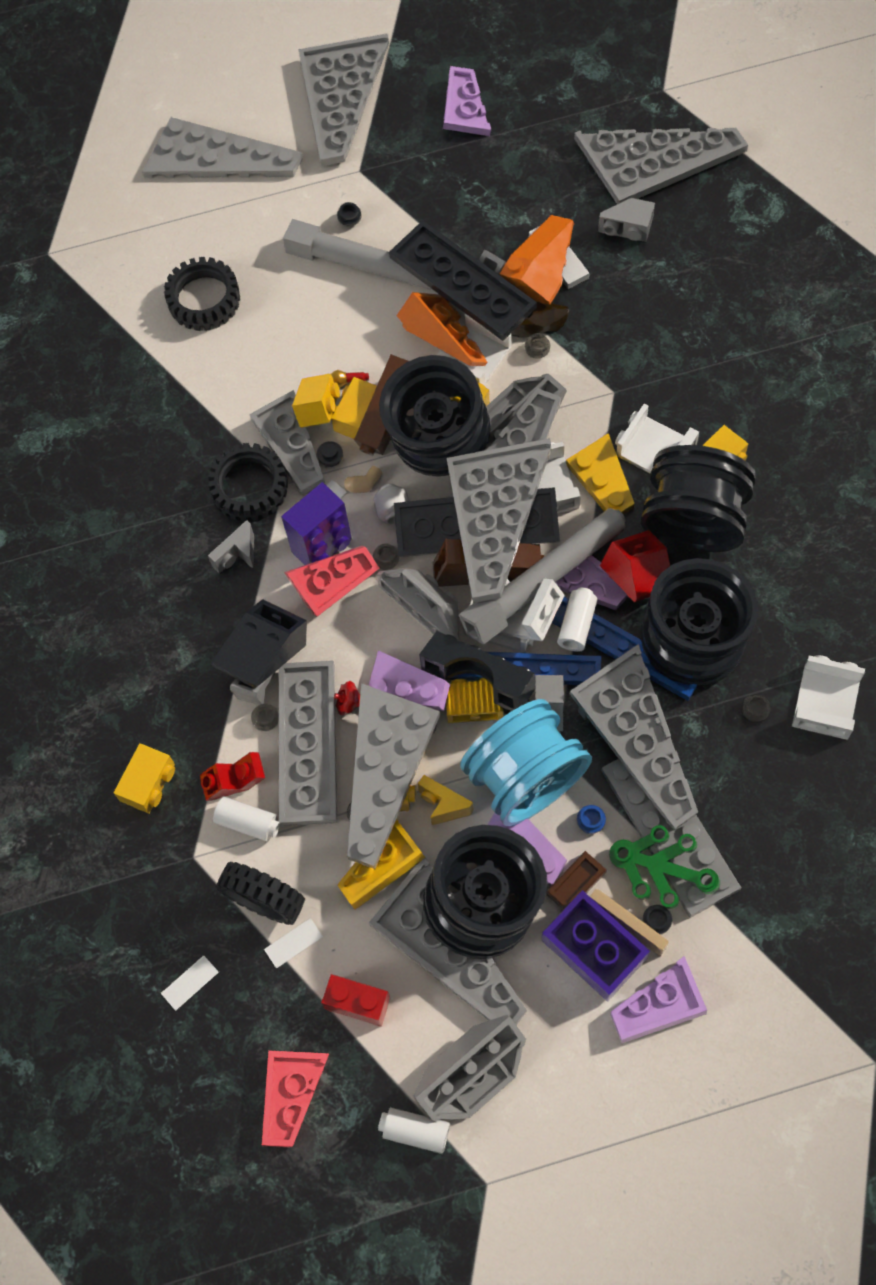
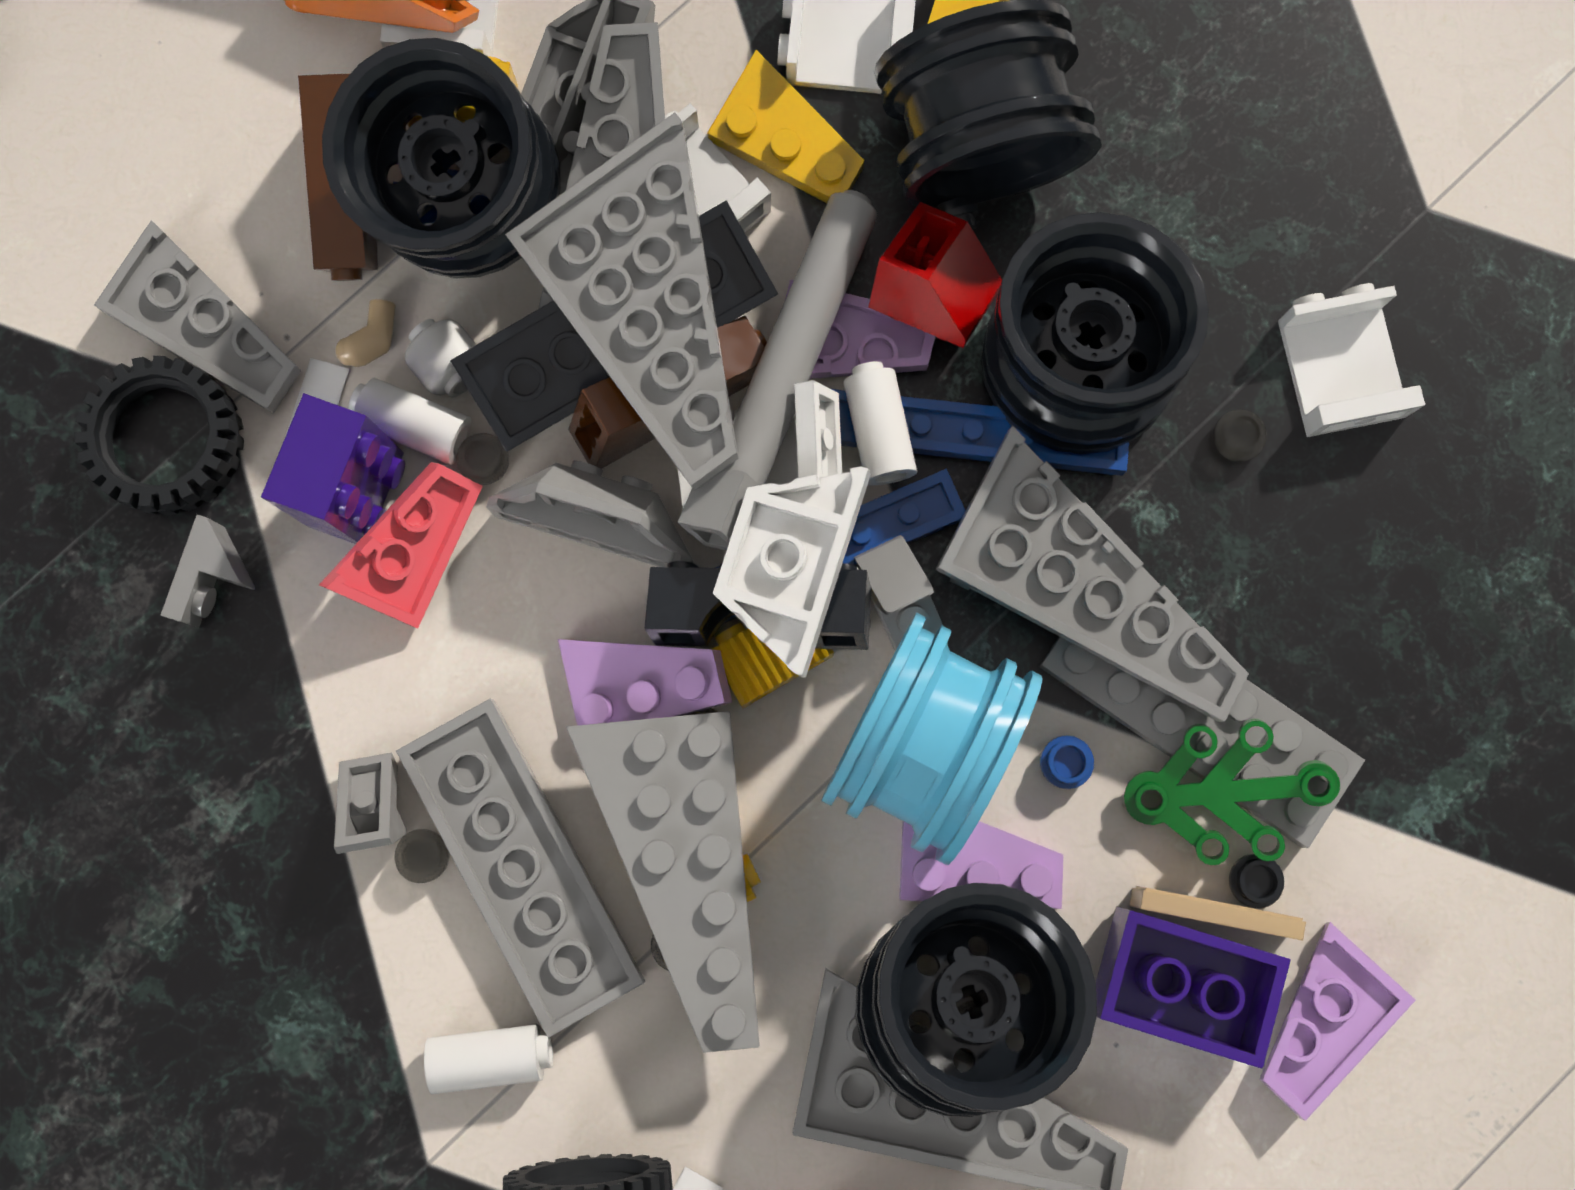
camera: 35 degrees left, 15 degrees up
yellow brick [114,743,175,814] -> none
red slope [200,752,265,801] -> none
black slope [211,599,307,689] -> none
yellow brick [292,373,340,428] -> none
black plate [317,441,343,467] -> none
piece [331,370,369,388] -> none
yellow brick [331,377,377,439] -> none
red piece [334,681,360,715] -> none
yellow wing [337,819,425,910] -> none
yellow slope [418,775,474,825] -> none
reddish brown tile [546,851,607,910] -> none
none -> white brick [349,378,472,465]
none -> white wing [713,466,871,678]

